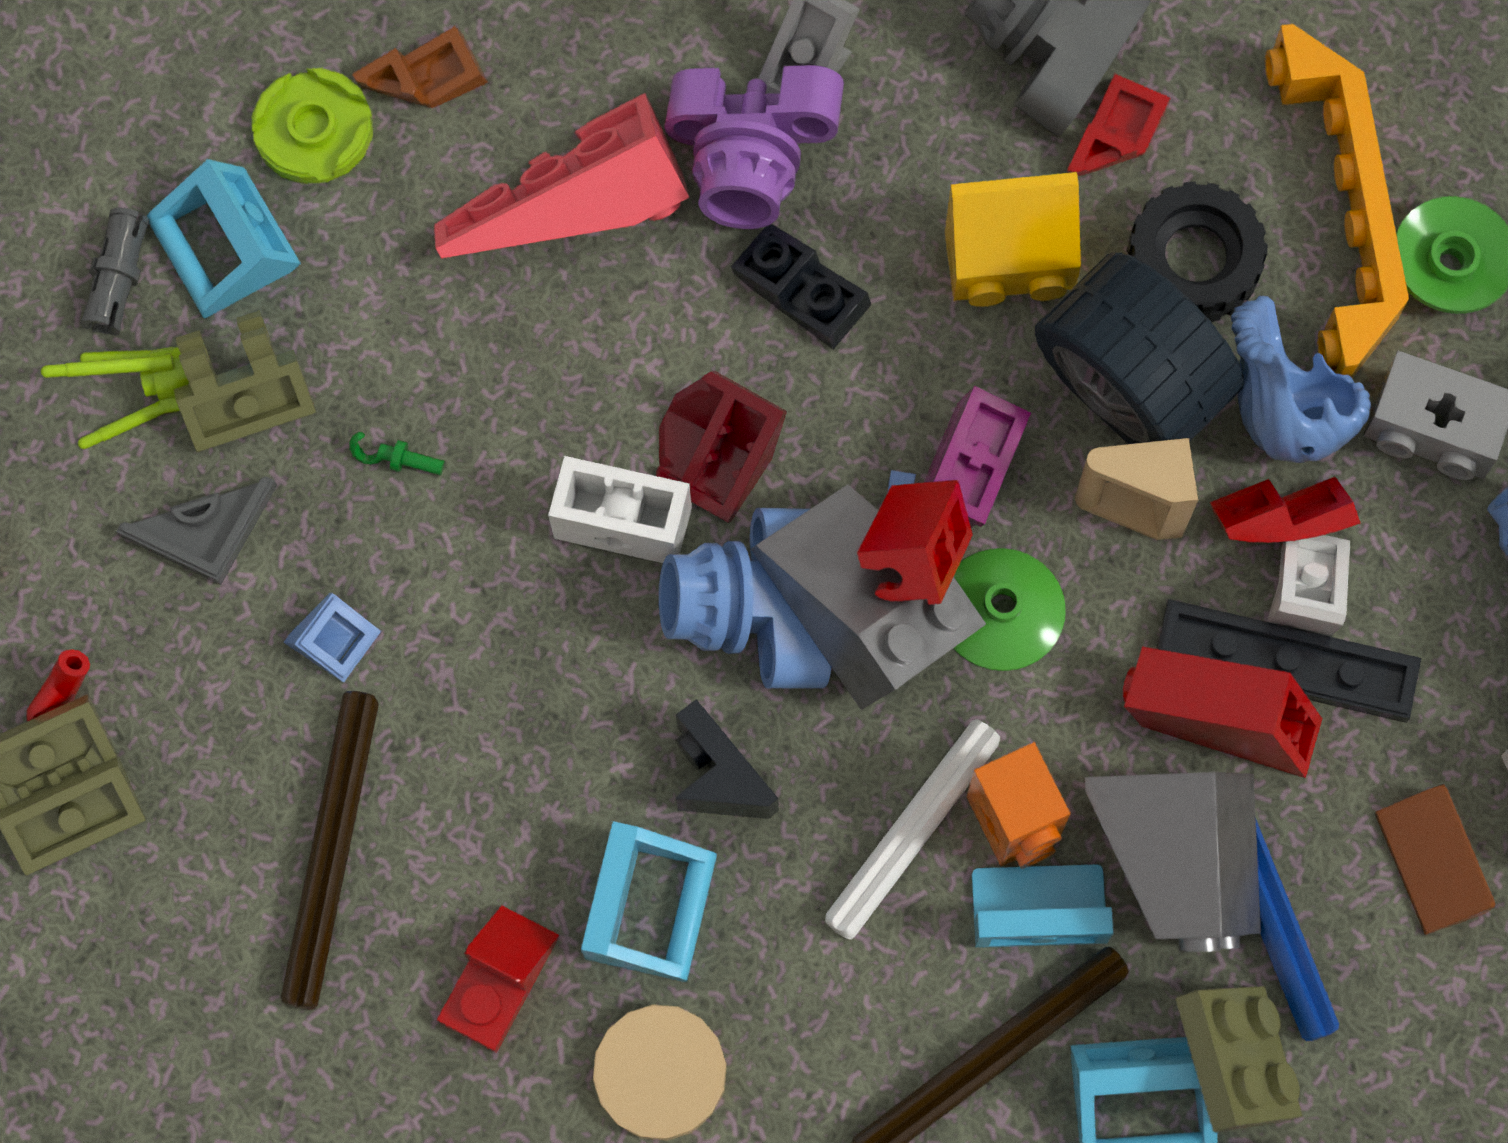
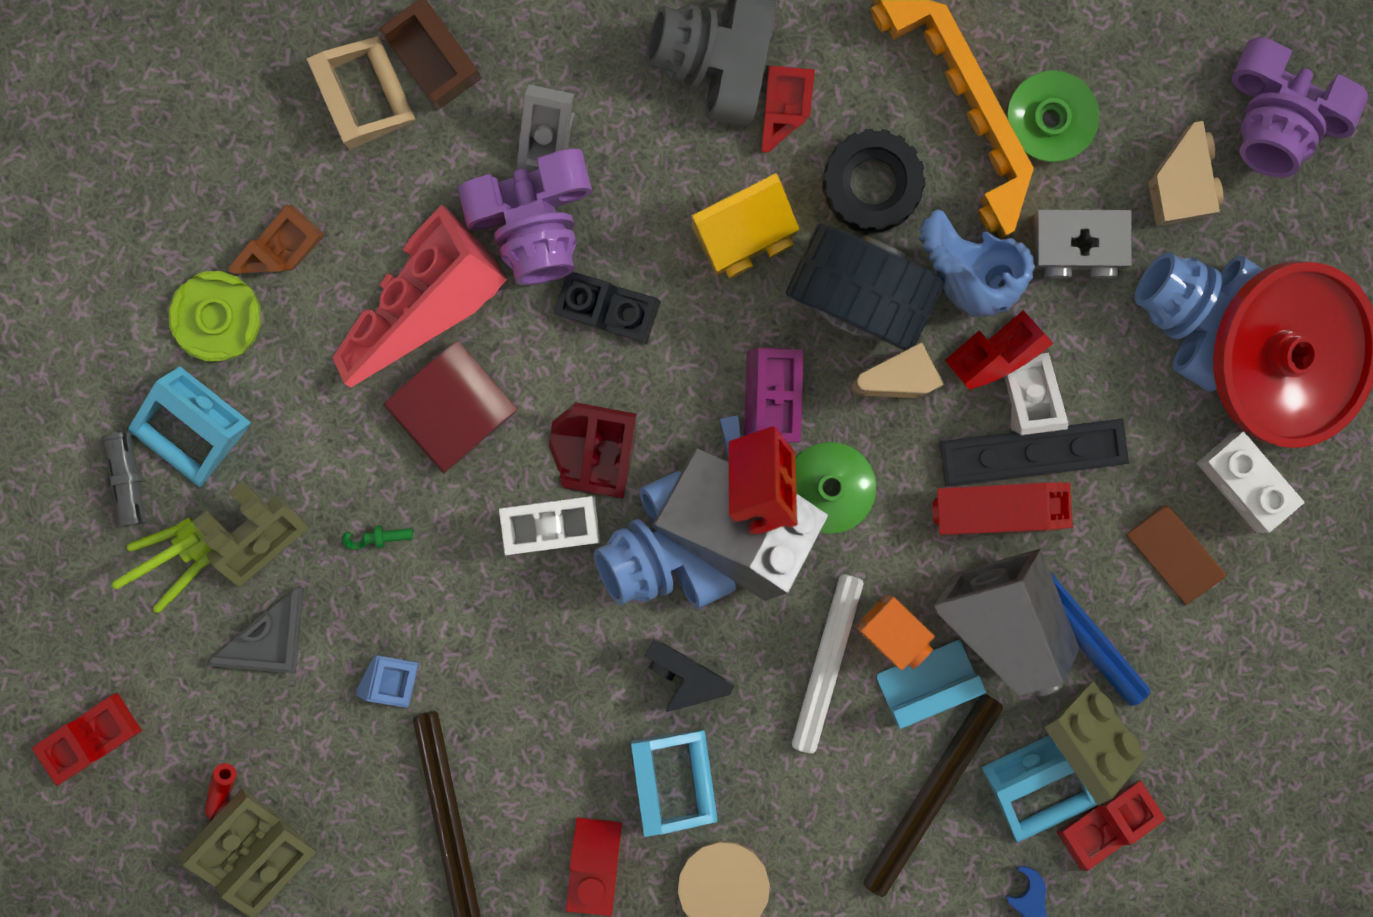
camera: 20 degrees left, 15 degrees up
none -> dark red slope [383,340,518,474]

